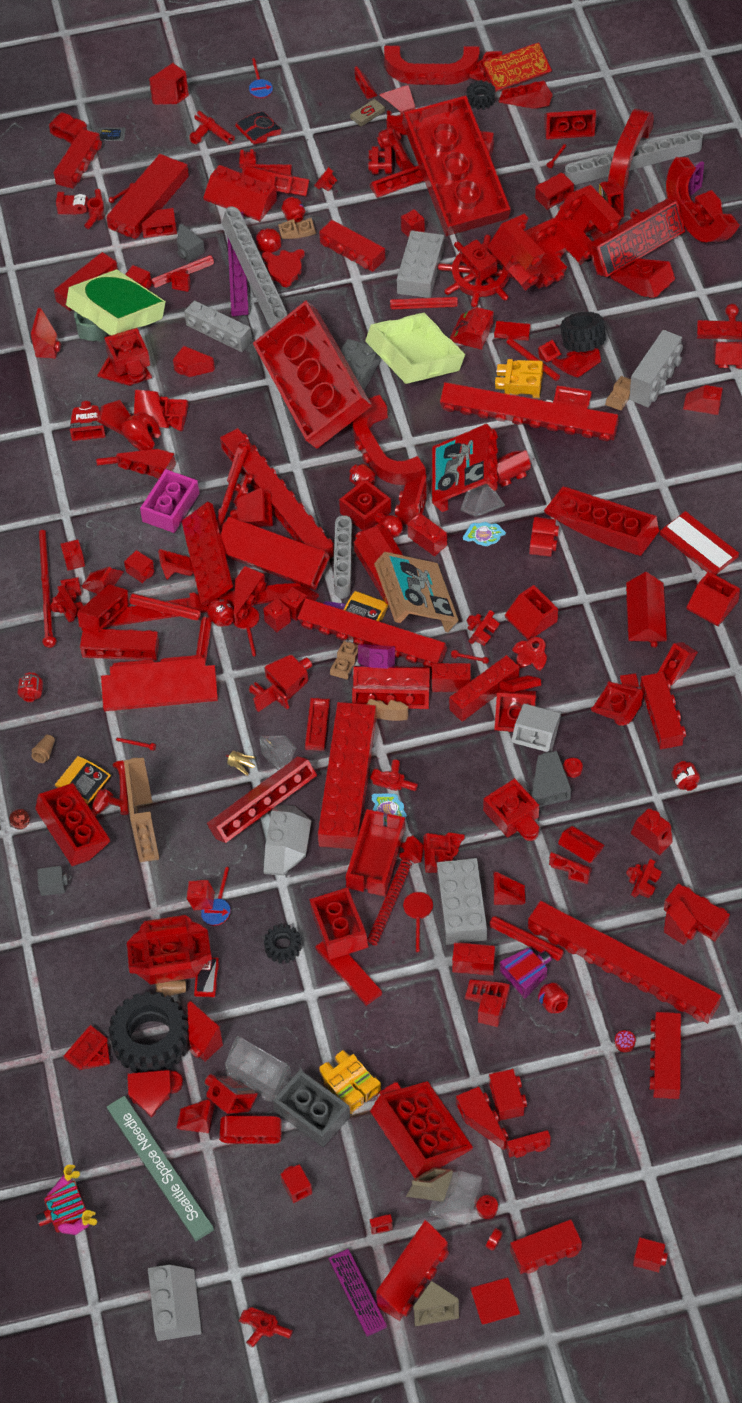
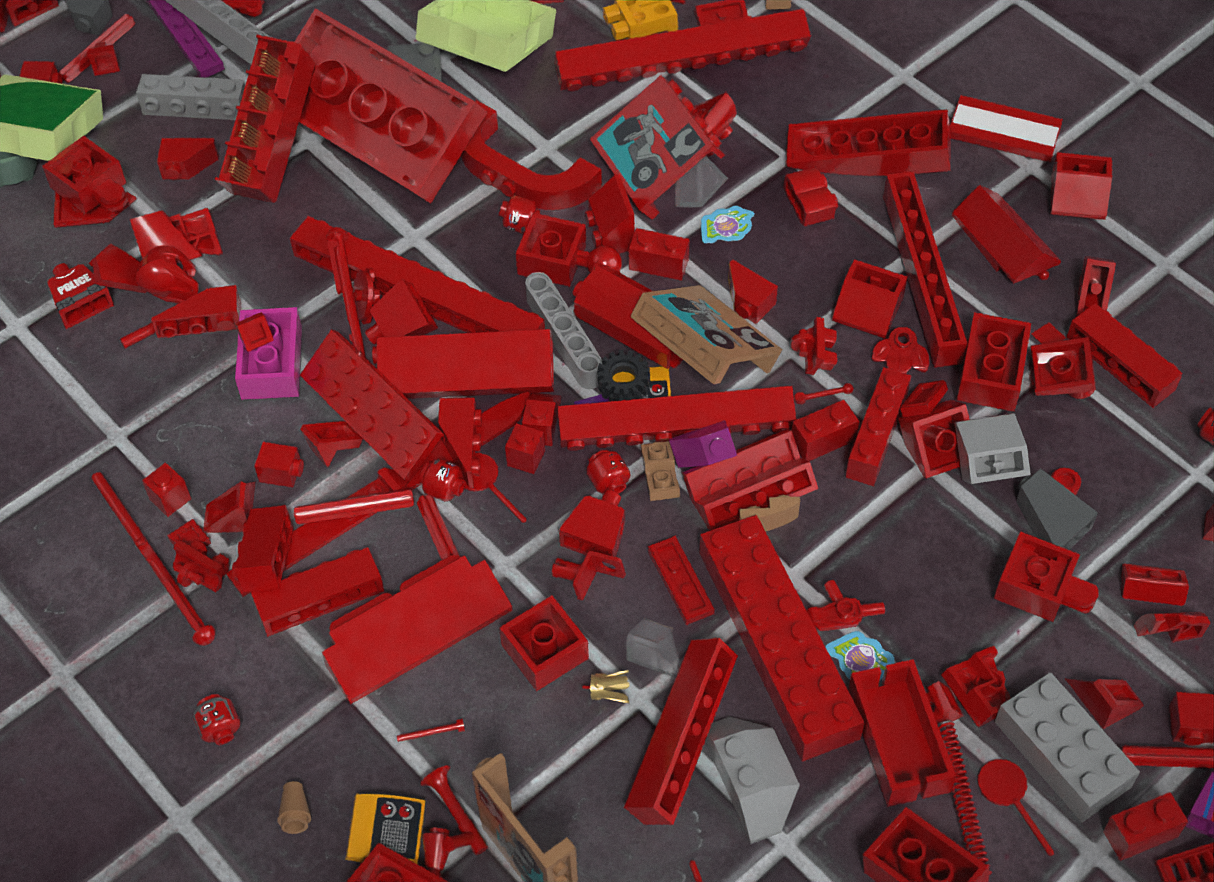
camera: 30 degrees left, 0 degrees up
none -> red piece [215,35,315,203]
none -> red tile [235,312,274,352]
none -> red brick [499,595,589,692]
none -> red head [586,450,630,494]
none -> black tyre [597,350,650,402]
none -> red slope [728,259,778,324]
none -> red brick [883,171,968,368]
none -> red brick [957,312,1032,412]

